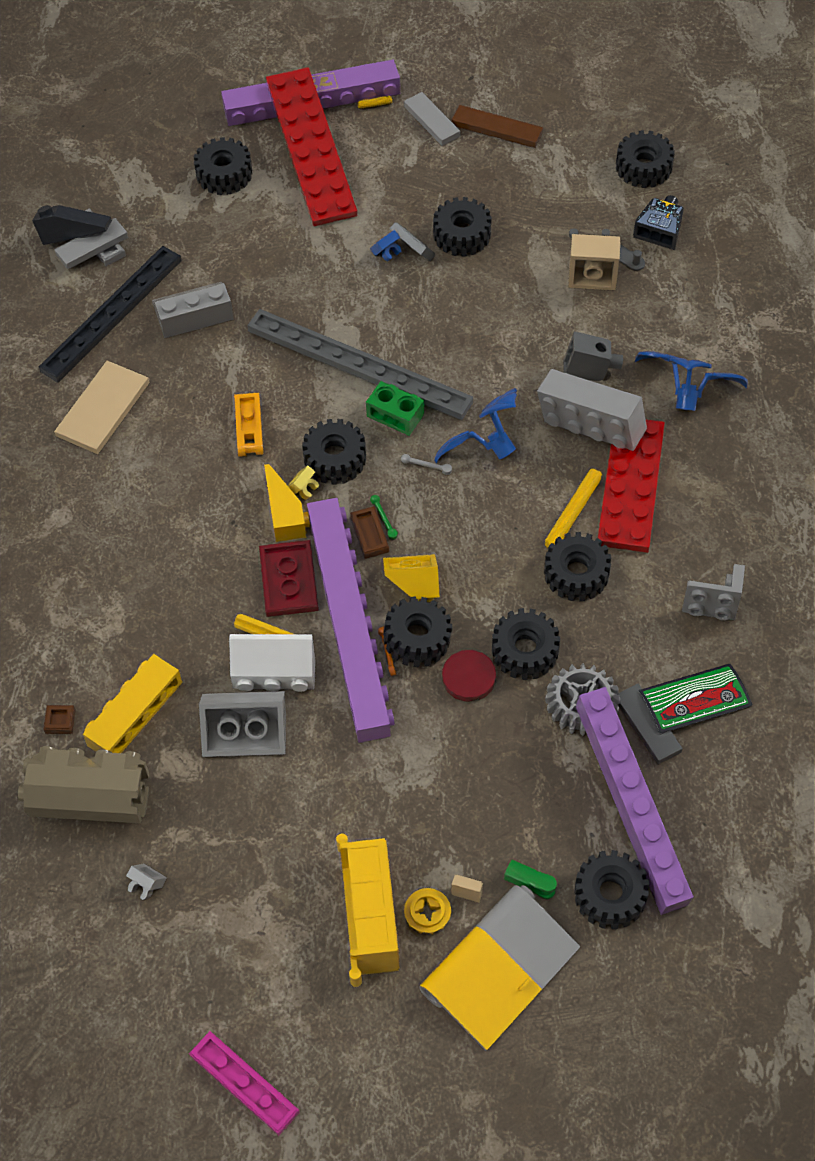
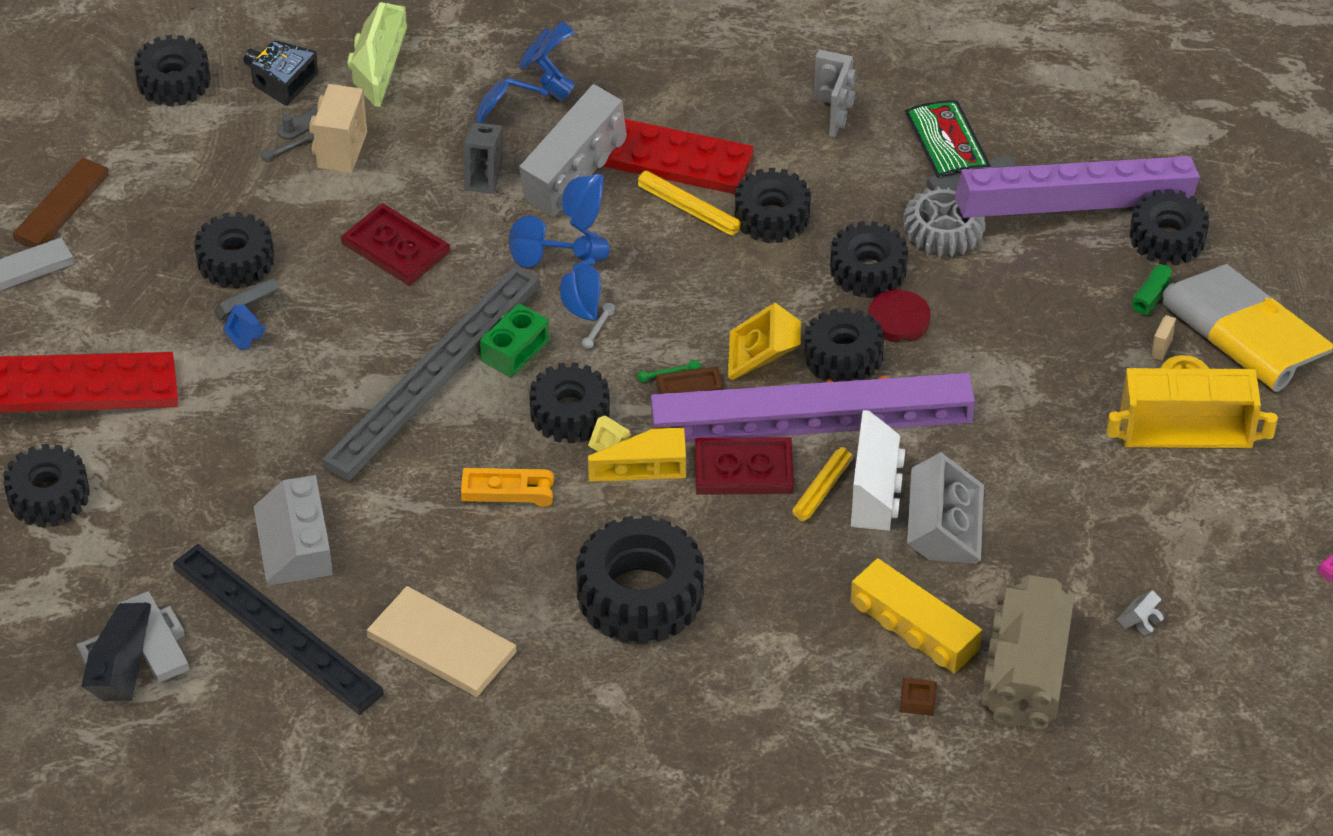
camera: 85 degrees left, 10 degrees down
none -> dark red tile [341,203,450,286]
none -> yellowish green wedge [348,2,407,107]
none -> black tyre [576,515,704,644]

